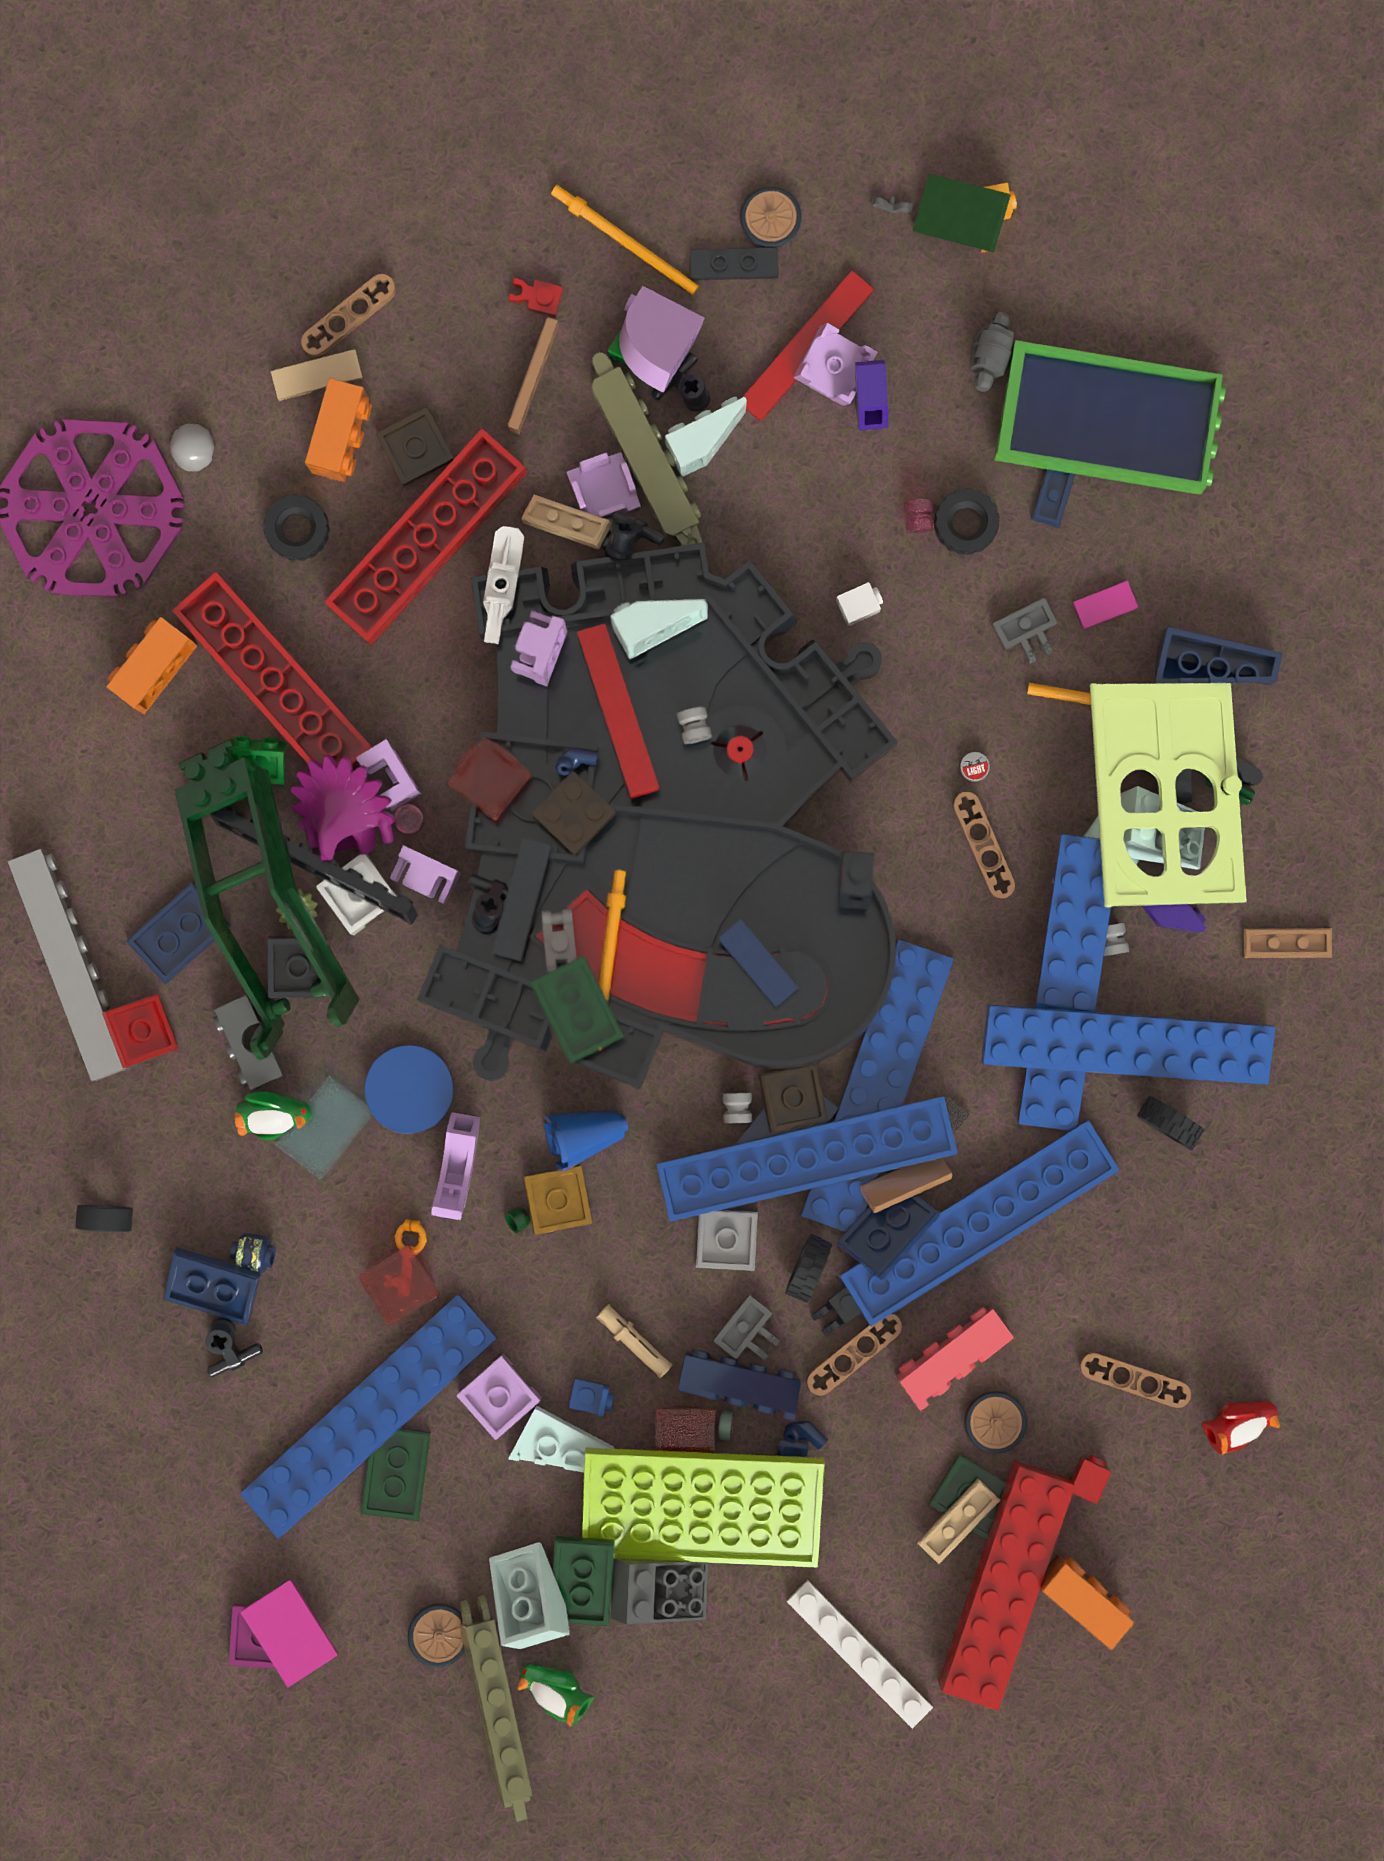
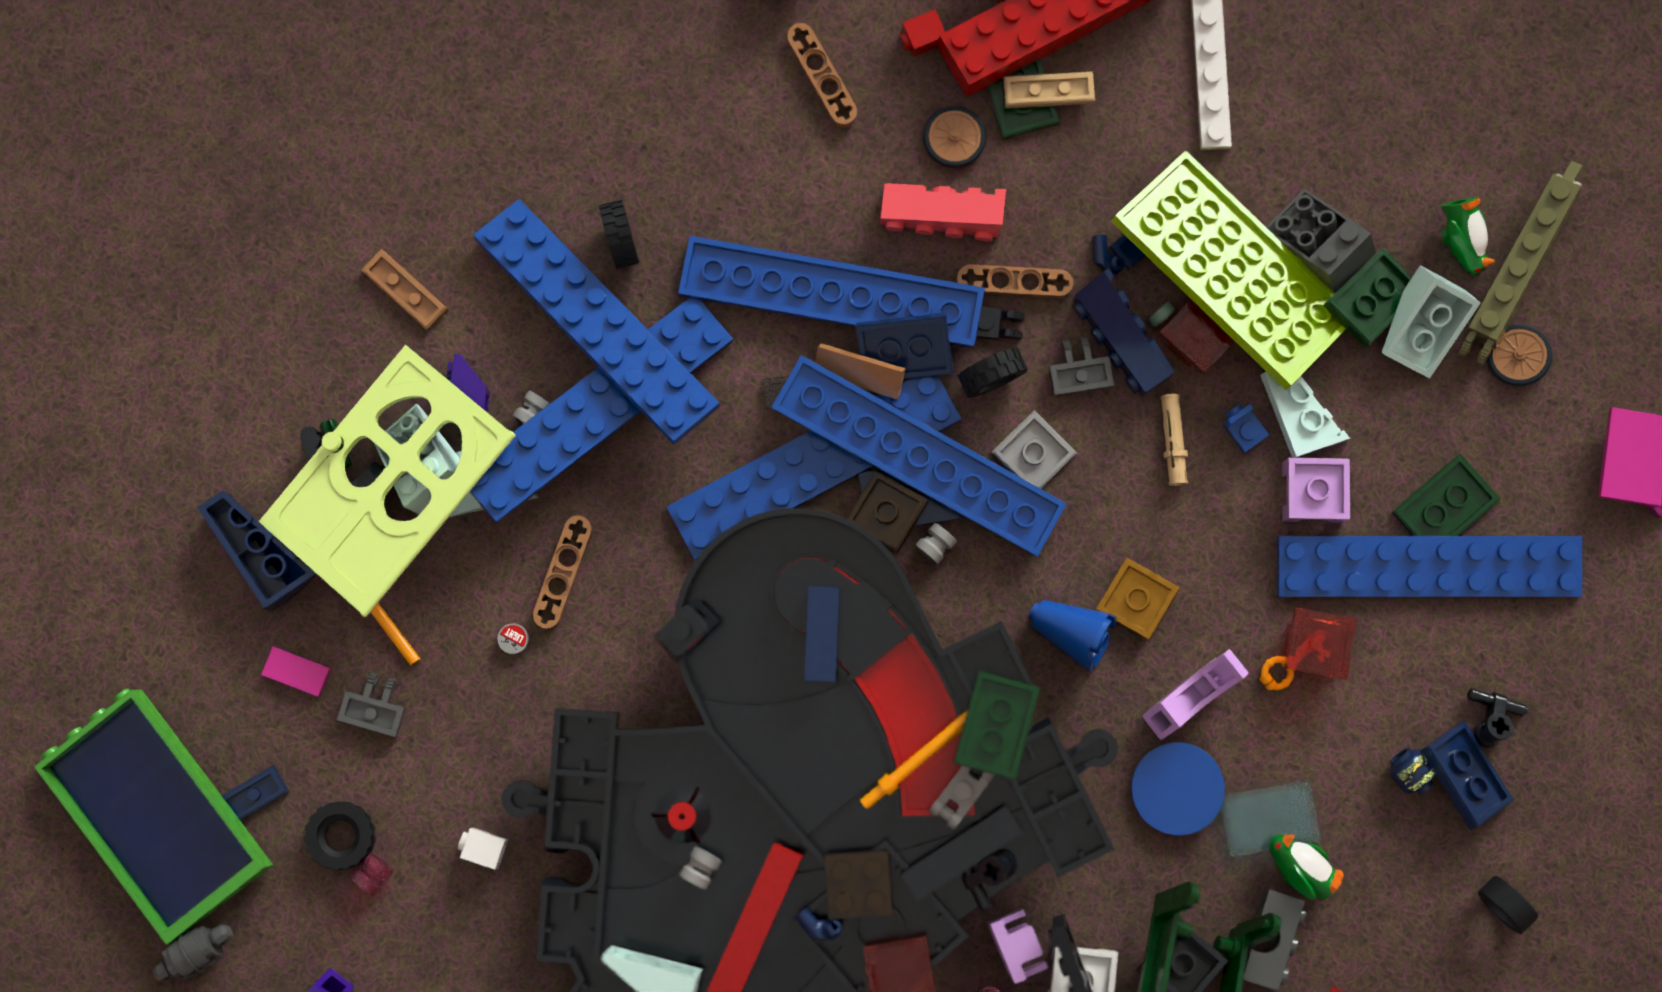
camera: 140 degrees left, 5 degrees down
dark green hinge [505,1208,530,1234] -> none

